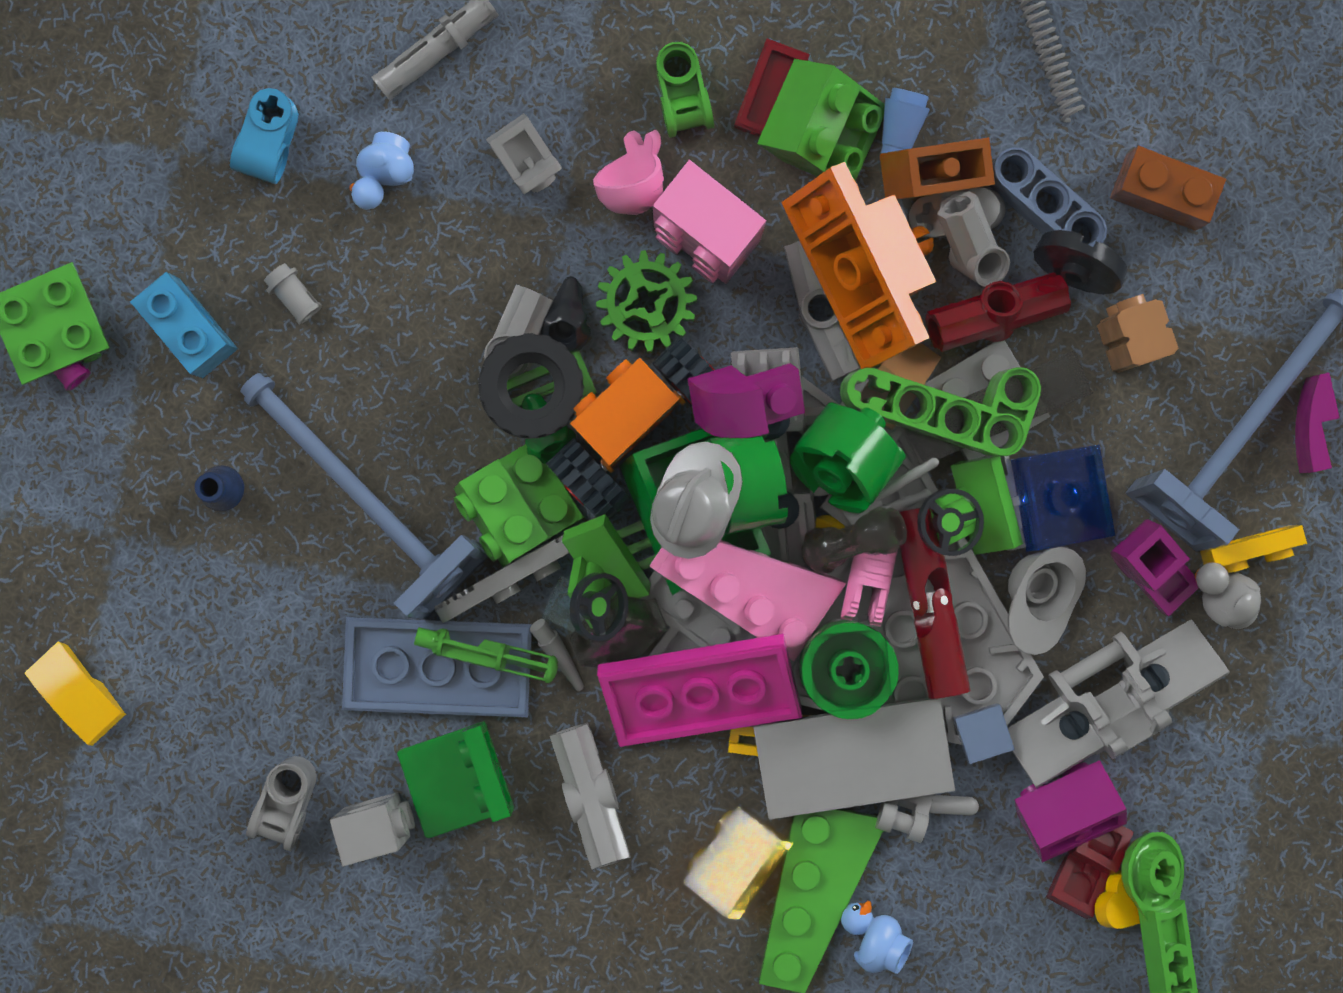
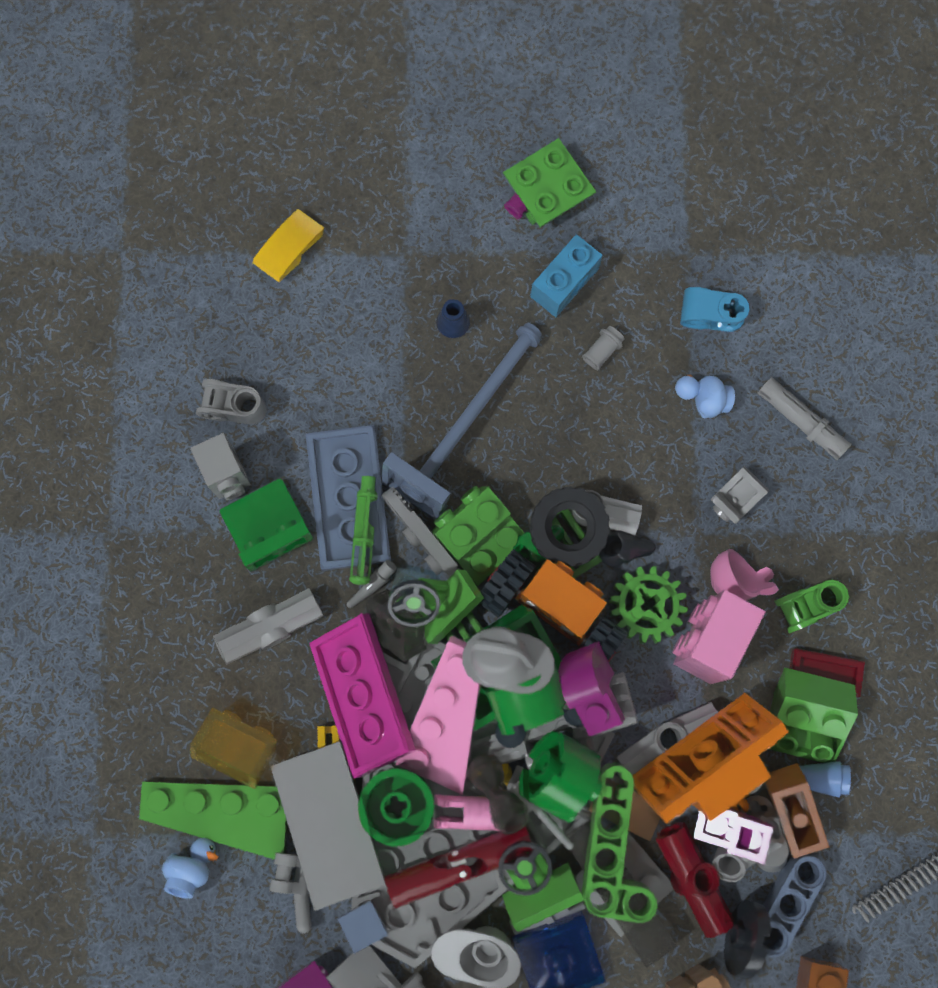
camera: 75 degrees right, 10 degrees down
none -> slope [694,808,774,865]

